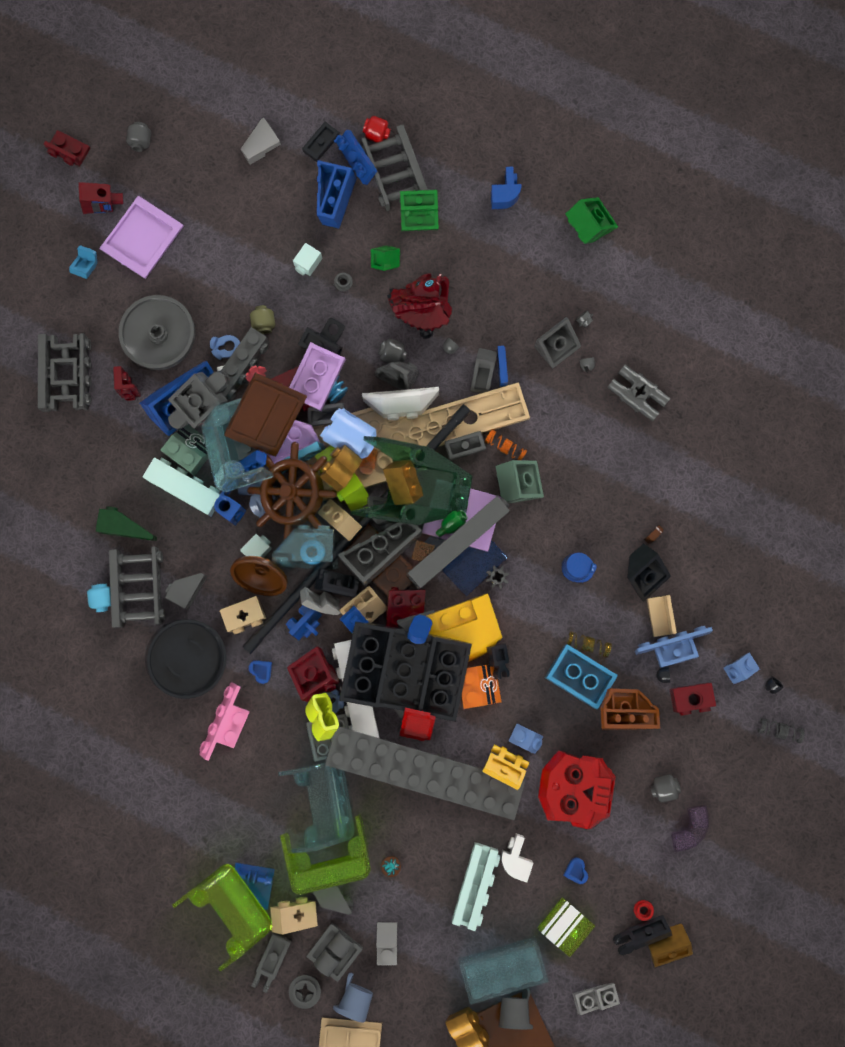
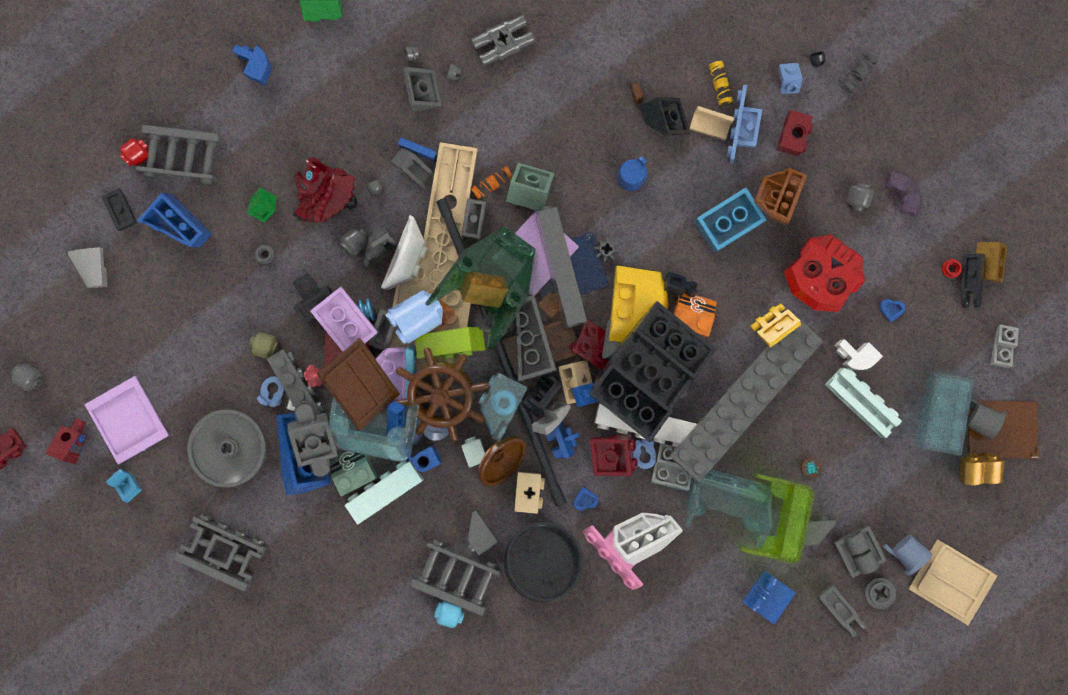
camera: 65 degrees left, 5 degrees up
dark green slope [96,506,157,541] -> none
dark red bracket [113,366,141,401] -> none
clear neon green windscreen [172,864,272,972] -> none
tan brick [270,897,318,935] -> none
light aqua brick [293,243,322,276] -> none
neon yellow brick [305,693,339,741] -> none
tan brick [318,499,362,541] -> none
pearl gold brick [320,445,363,492] -> none
blue plate [334,130,377,185] -> none
light grey slope [376,922,397,965] -> none
red window [399,708,436,741] -> none
green slope [400,190,439,231] -> none
blue tile [407,615,432,644] -> none
green plant [436,510,468,537] -> none
medium blue bracket [509,724,543,754] -> none
slope [537,897,595,957] -> none
clear yellow piece [566,631,612,658] -> none
black hinge [656,667,671,683] -> none
none -> white wedge [613,513,683,565]
none -> yellow piece [709,61,733,106]

